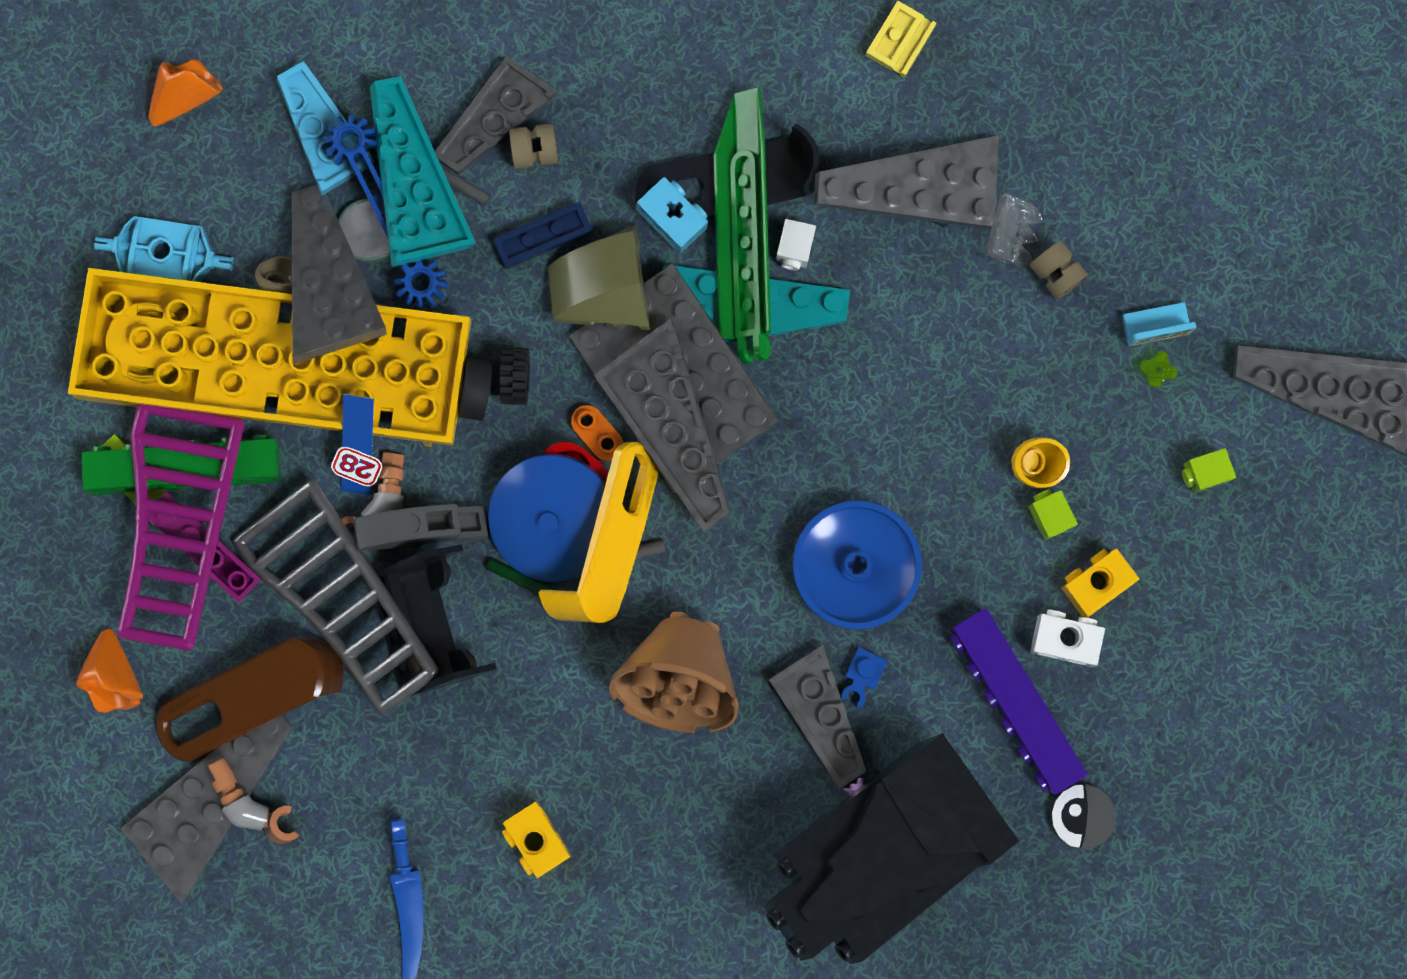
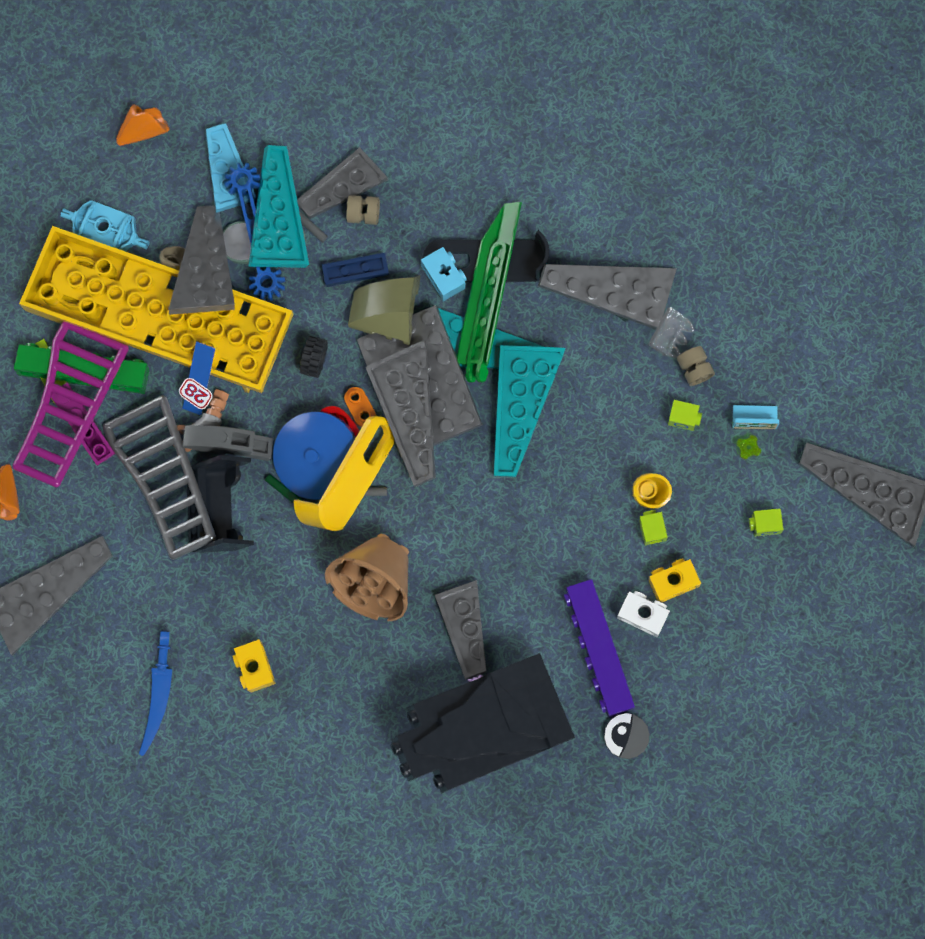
camera: 25 degrees right, 5 degrees down
reddish brown piece [156,634,344,762] -> none
piece [208,758,300,844] -> none
black tyre [458,358,492,421] -> none
white brick [776,219,816,271] -> none
blue dish [793,501,922,630] -> none
blue plate [841,647,888,708] -> none
light yellow plate [866,1,937,78] -> none
none -> teal wing [494,345,566,477]
none -> lime brick [668,400,702,431]

